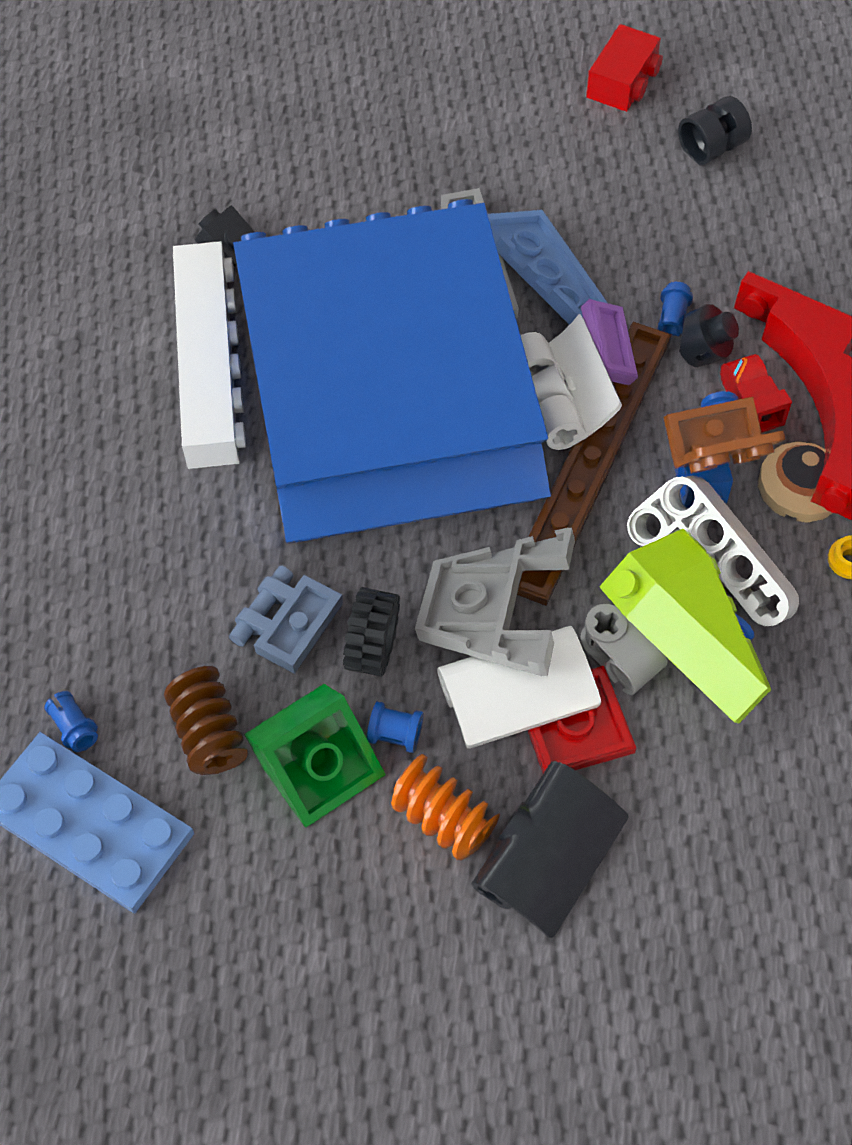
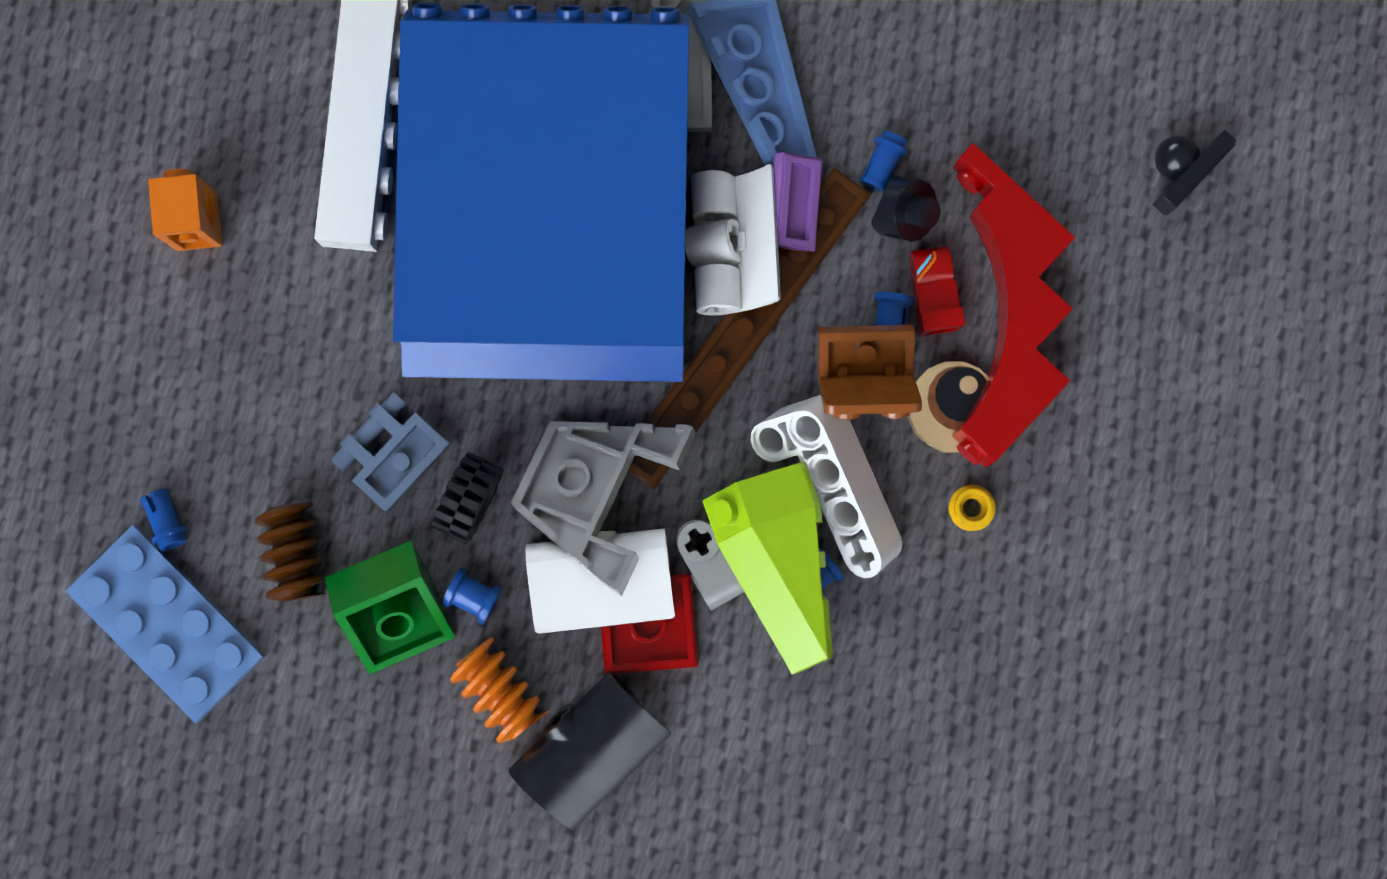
camera: 10 degrees right, 25 degrees up
none -> orange brick [148,169,222,251]

